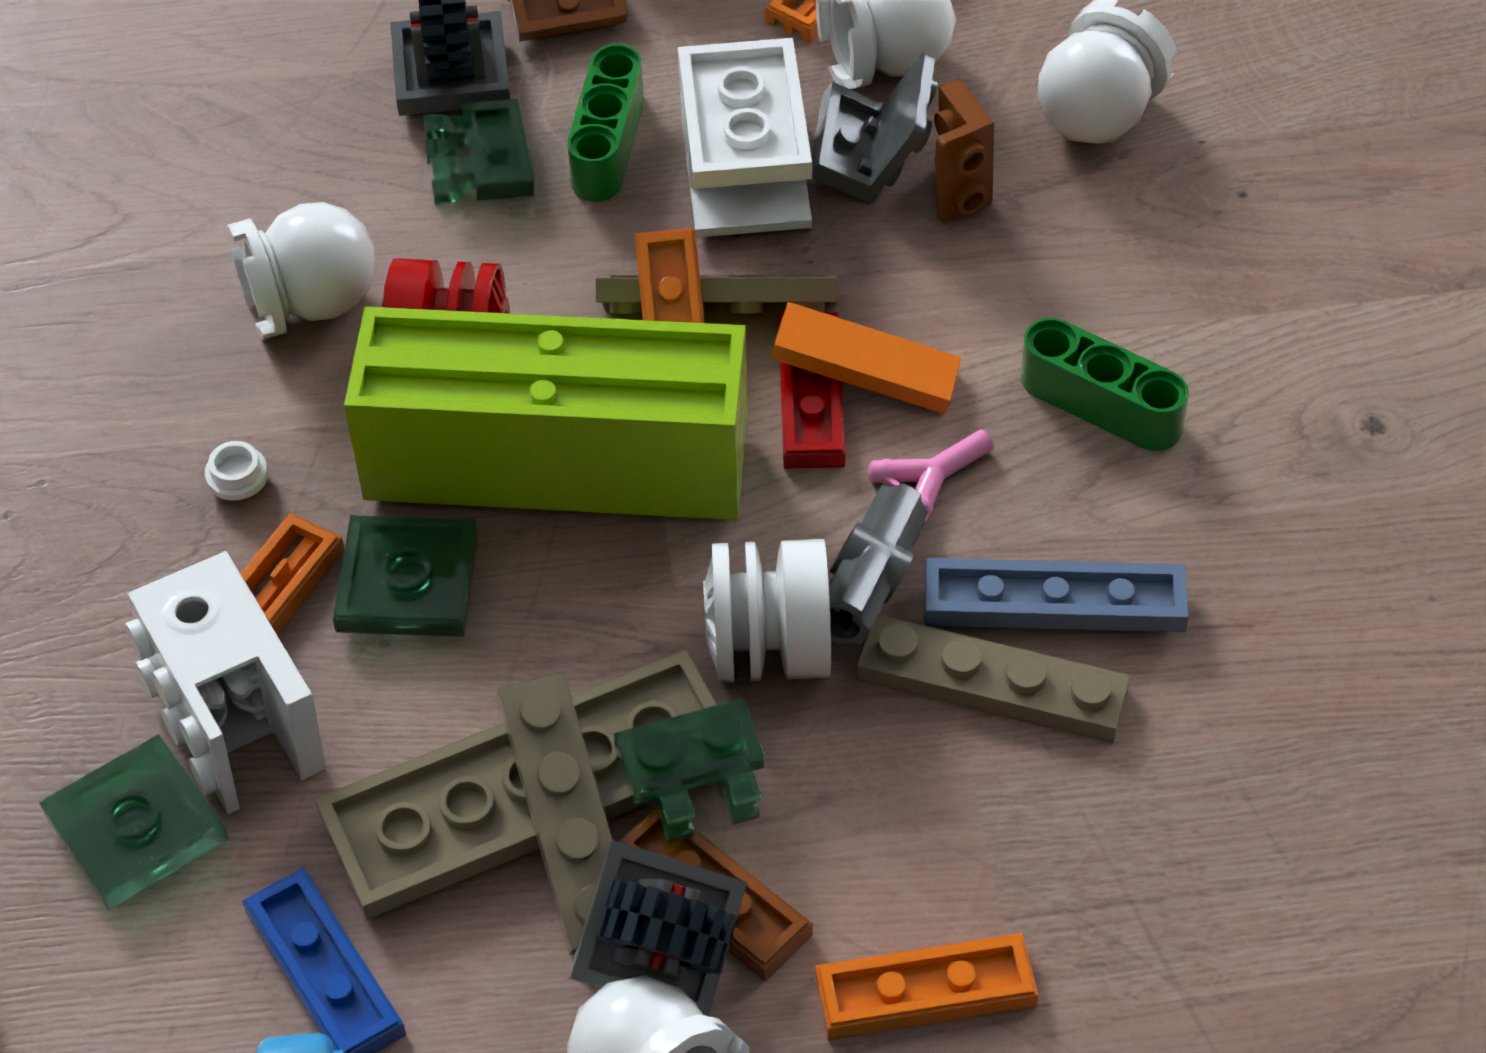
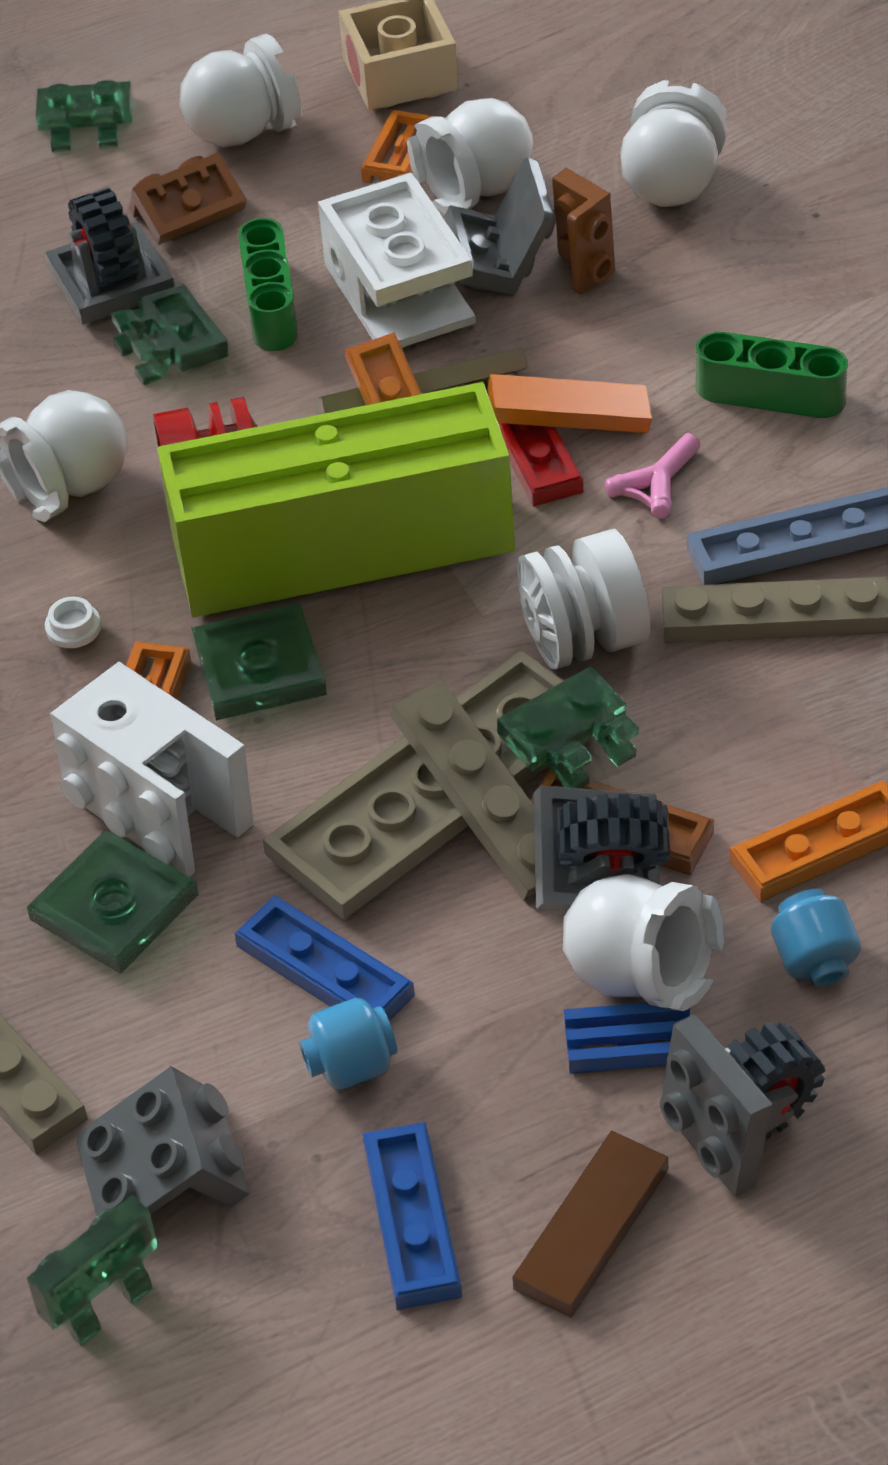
camera: 15 degrees left, 5 degrees down
dark grey piece [828,483,929,646] -> none

